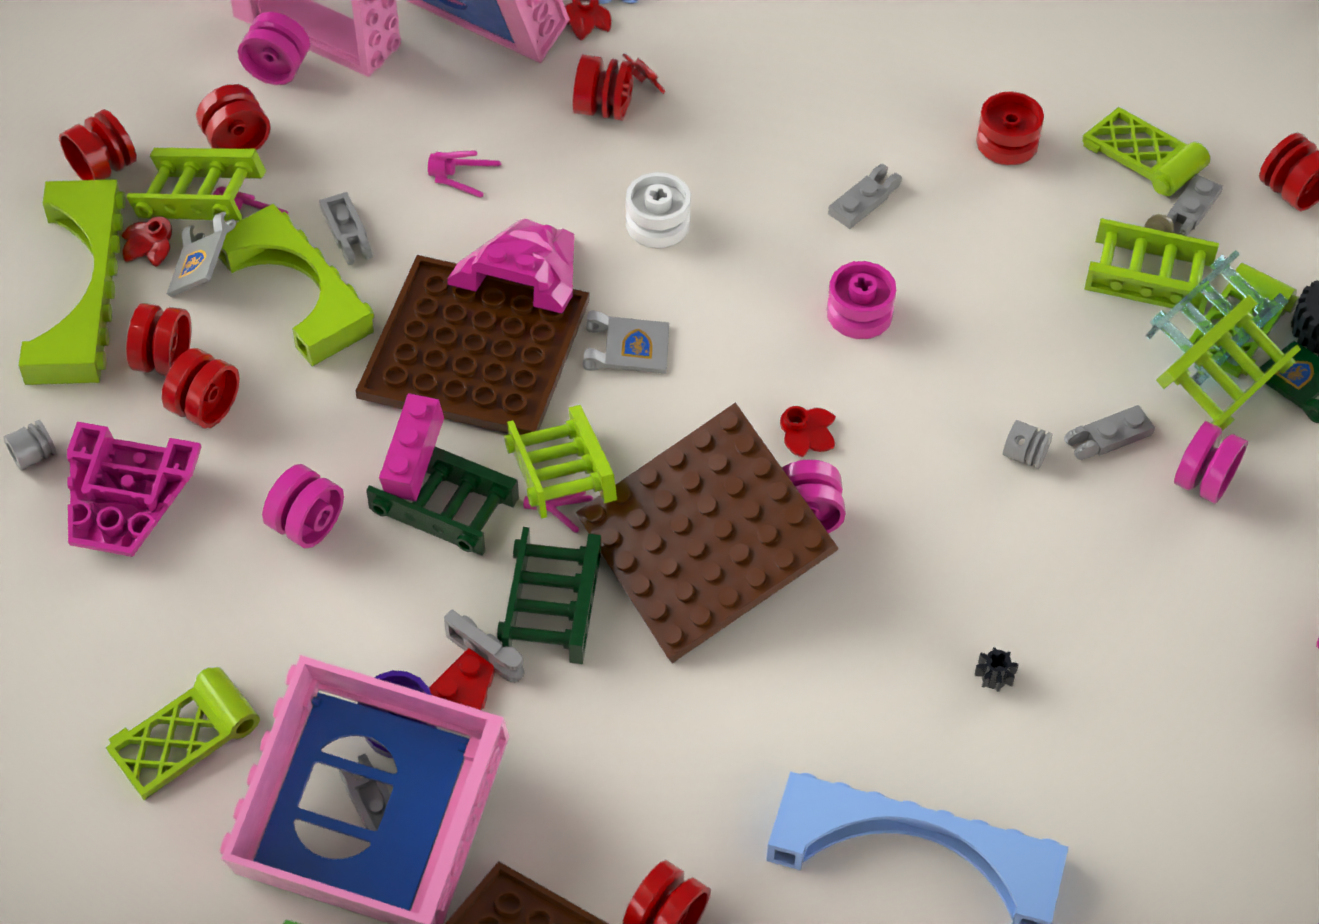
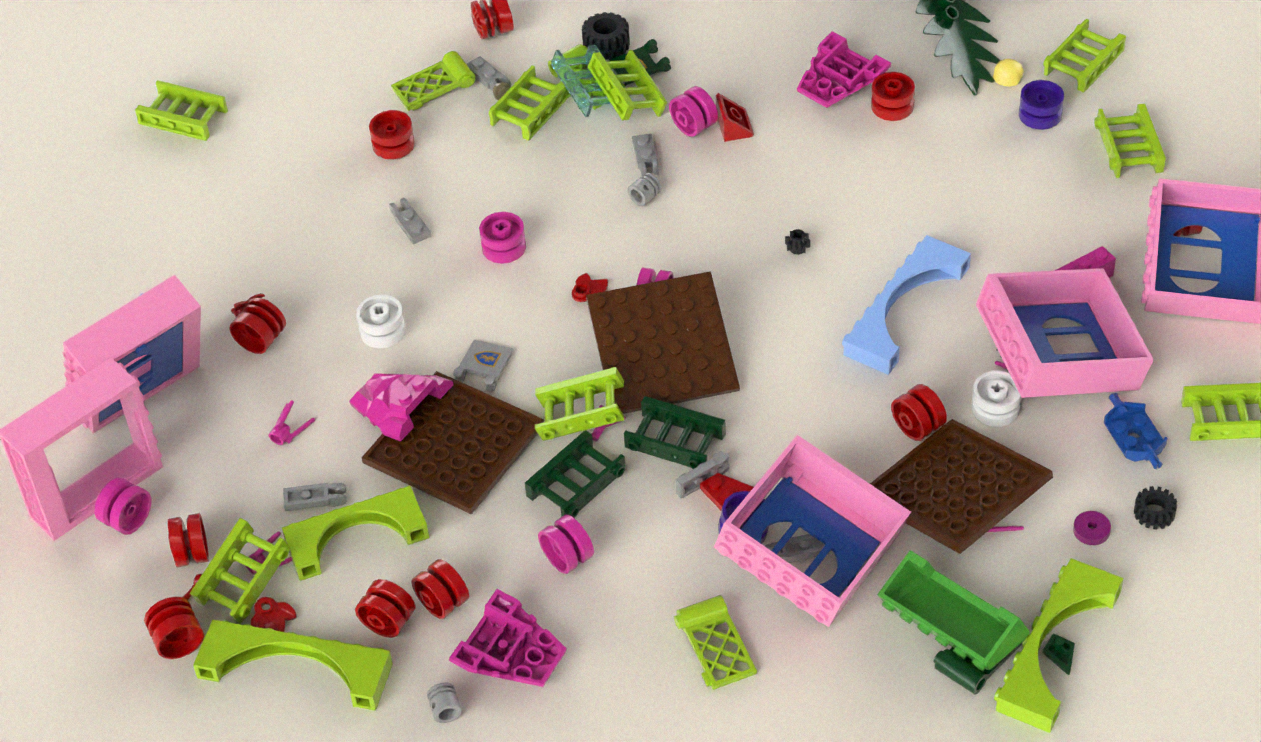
camera: 70 degrees left, 5 degrees down
light grey flag [167,211,236,297] -> none
dark pink brick [379,393,444,502] -> none
none -> red slope [716,93,754,142]

